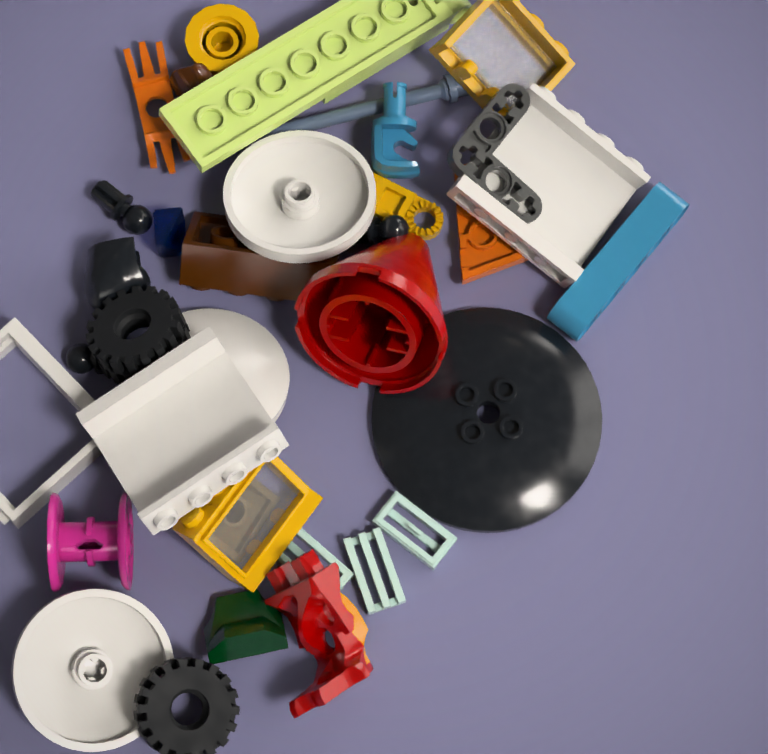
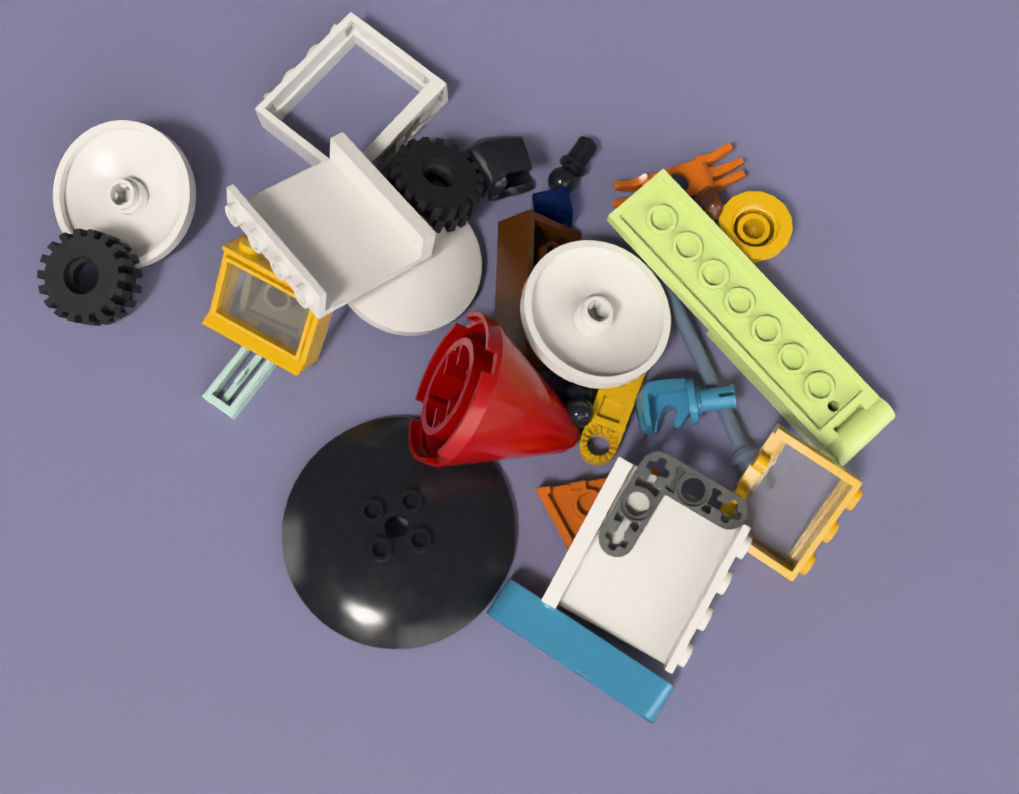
camera: 90 degrees right, 0 degrees up
dark pink piece [47,491,134,592] -> none
dark green slope [203,589,289,664] -> none
red hips [265,549,374,718] -> none
light aqua tile [343,527,406,615] -> none
light aqua tile [372,491,458,570] -> none

